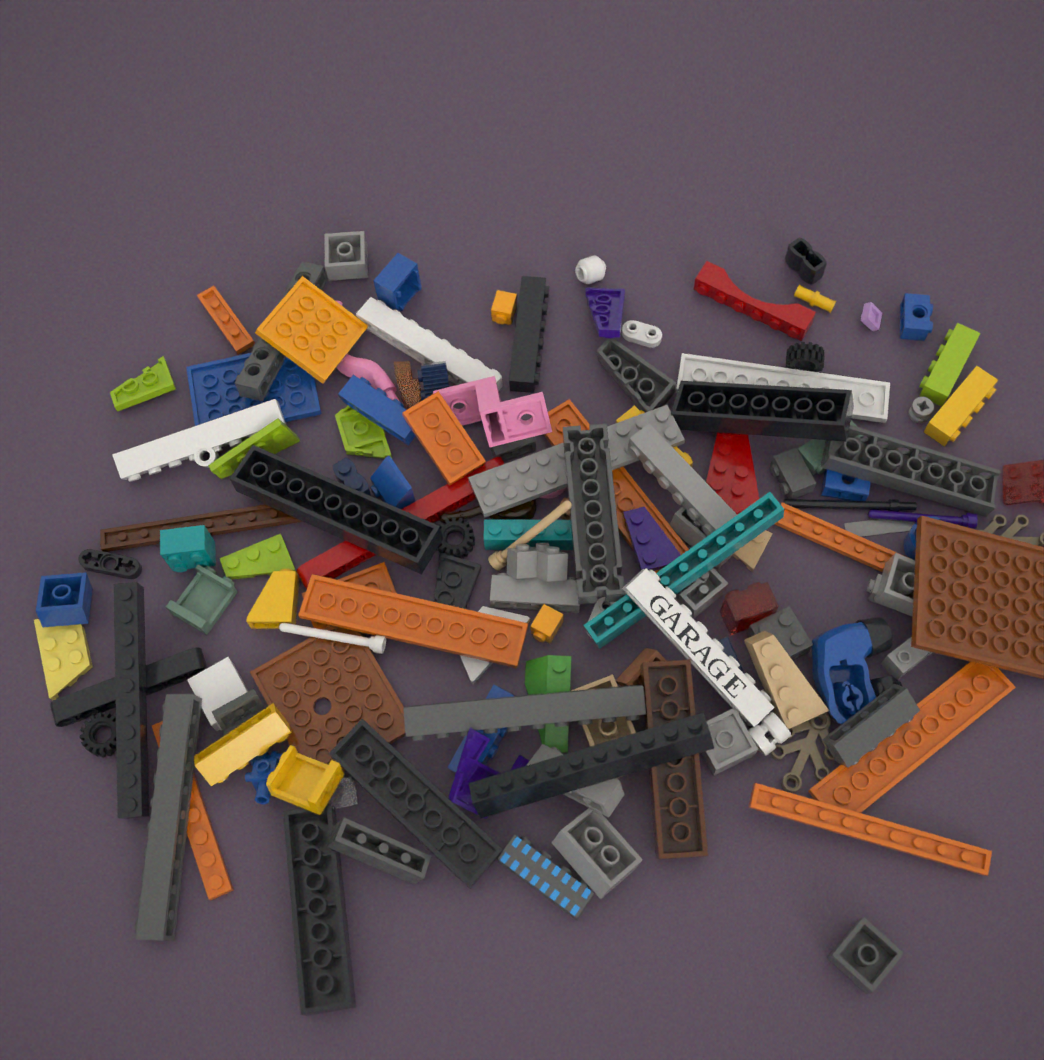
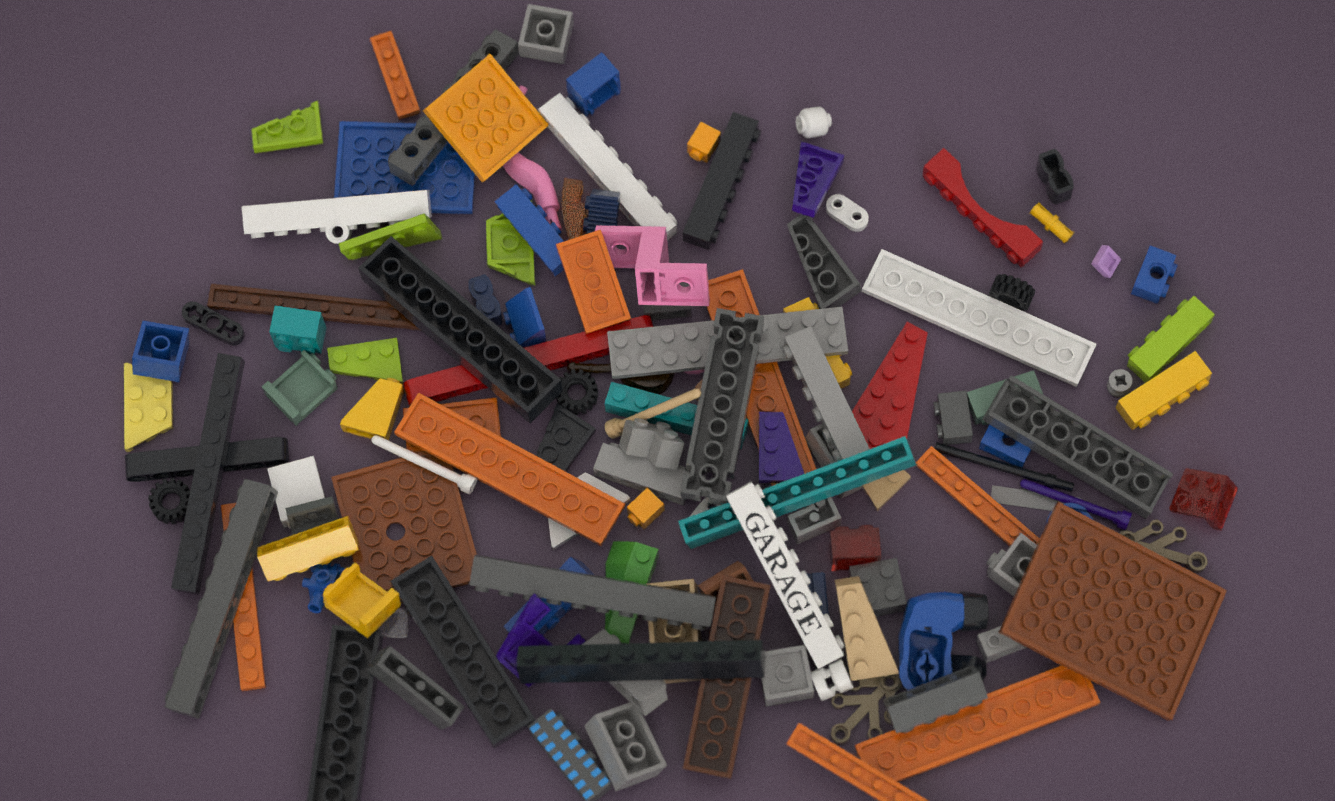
camera: 15 degrees right, 5 degrees up
black brick [671,380,854,442] -> none

